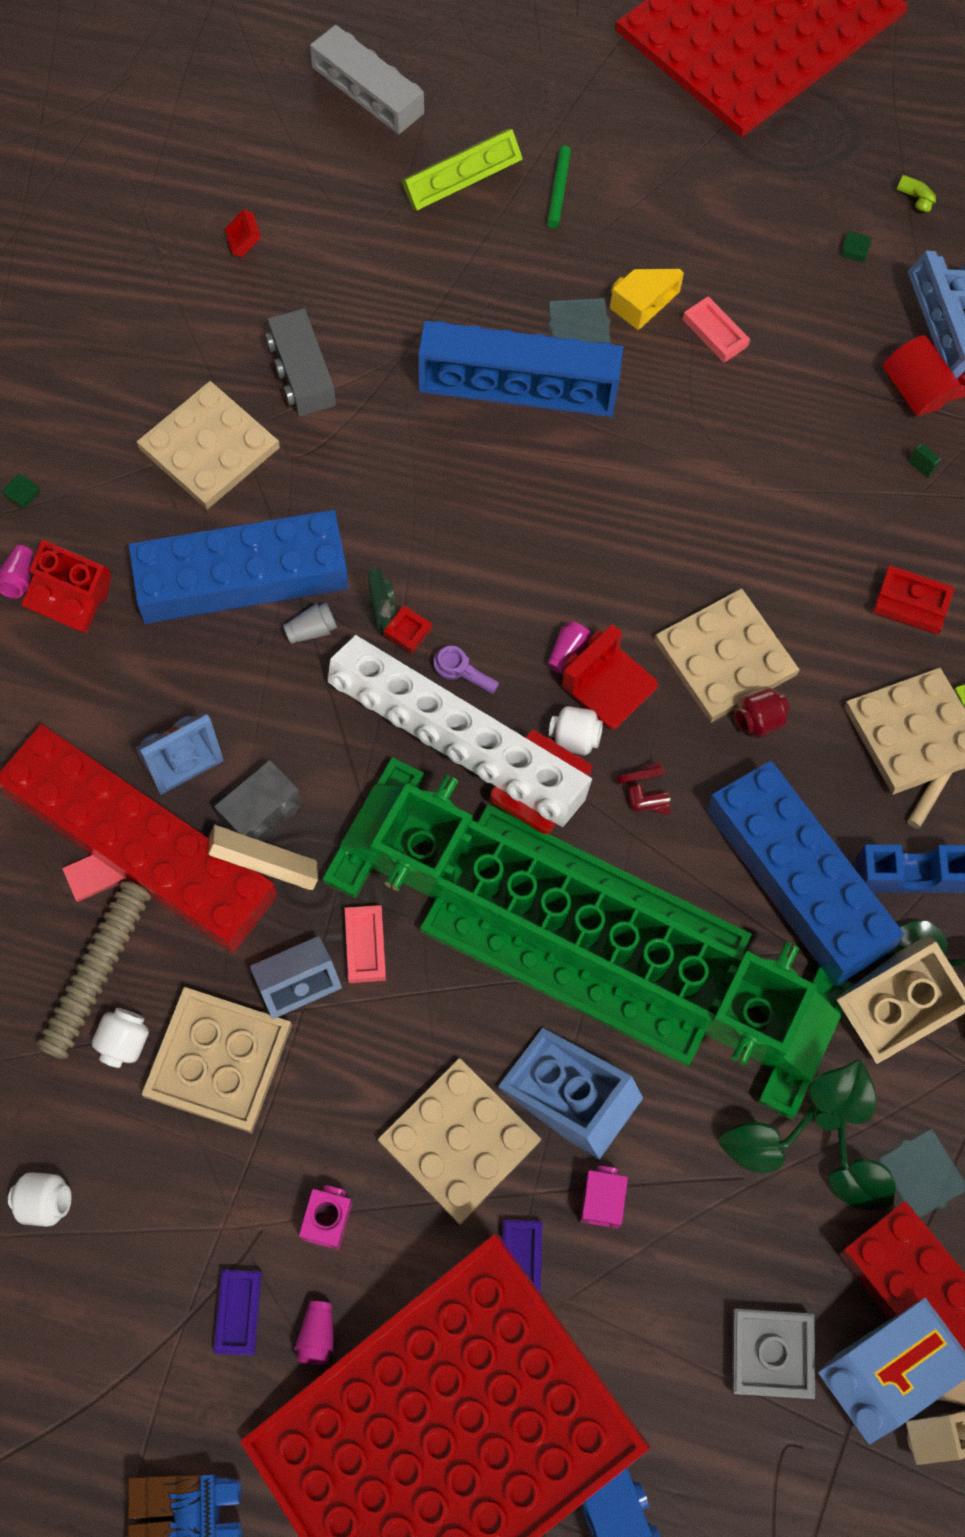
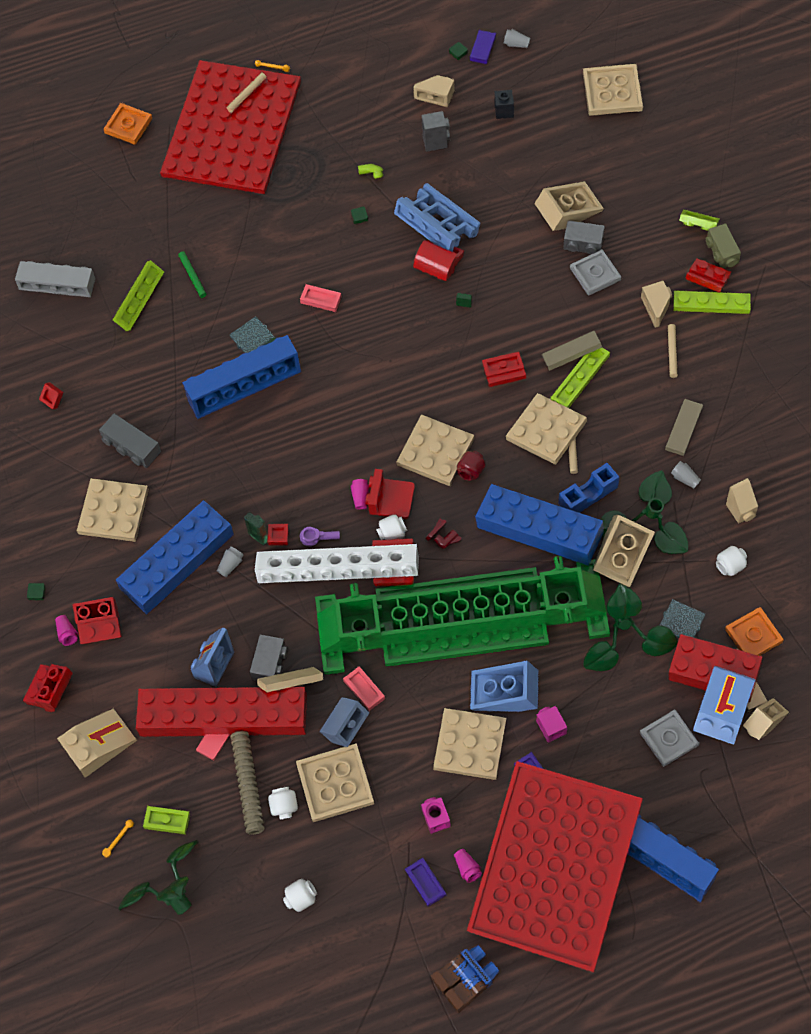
camera: 25 degrees left, 5 degrees down
yellow slope [610,269,684,330] -> none

